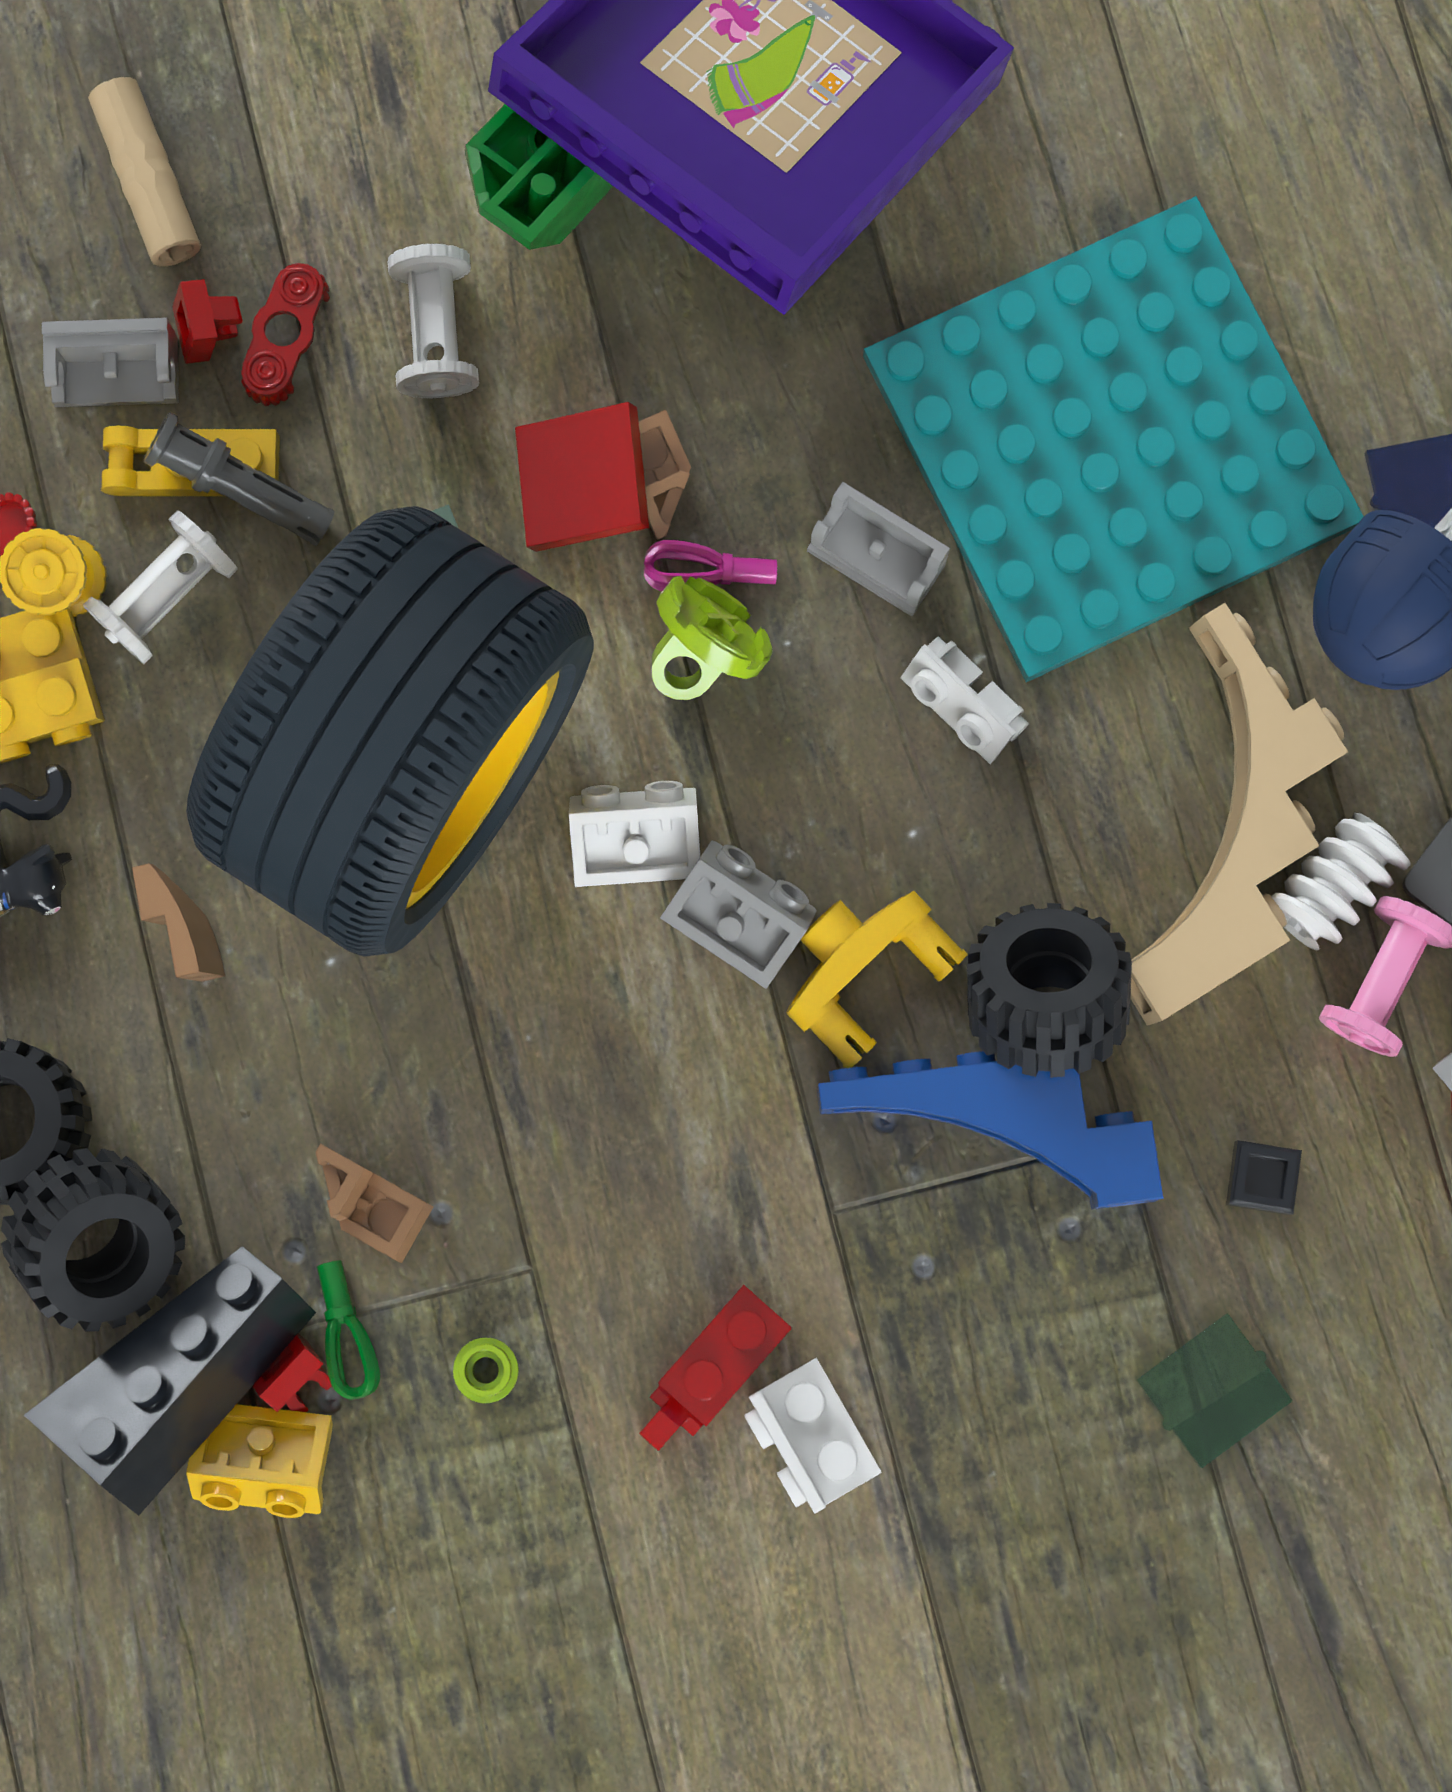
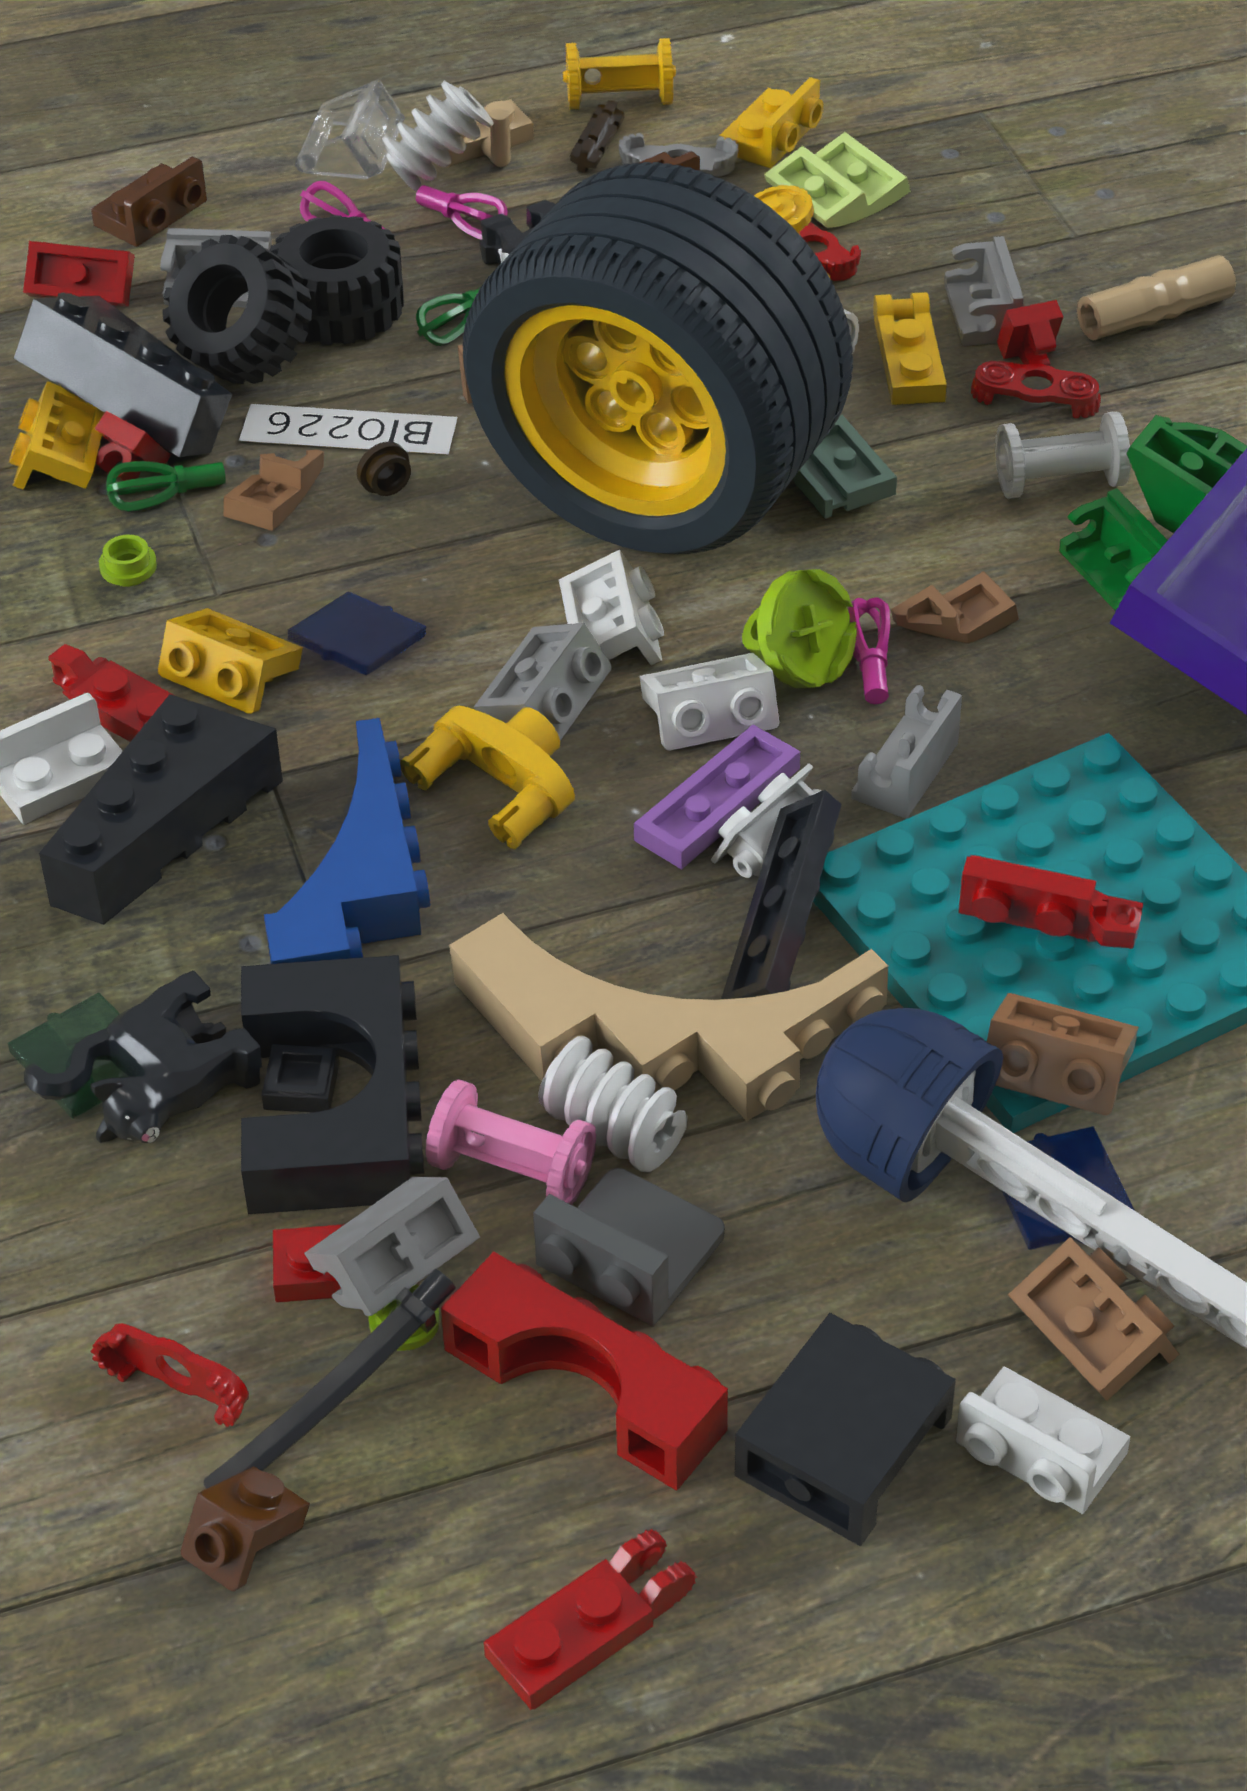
camera: 85 degrees right, 35 degrees down
dark grey pin [143,412,335,546] -> none
red tile [515,402,649,552] -> none
black tyre [967,903,1132,1078] -> none
none -> black animal [24,970,262,1143]
none -> black wedge [39,694,283,925]
none -> yellow bracket [158,608,303,714]
none -> white sticker [239,404,458,455]
none -> black arch [241,955,425,1215]
none -> clear blue piece [288,591,426,676]
none -> dark brown plate [357,441,411,496]
none -> green piece [416,287,481,346]
none -> medium lavender plate [634,725,800,870]
none -> white bracket [639,653,779,751]
none -> black plate [721,790,842,1000]
none -> red hinge [958,855,1143,949]
none -> medium nougat bracket [987,993,1139,1115]
none -> green hinge [1059,488,1168,611]

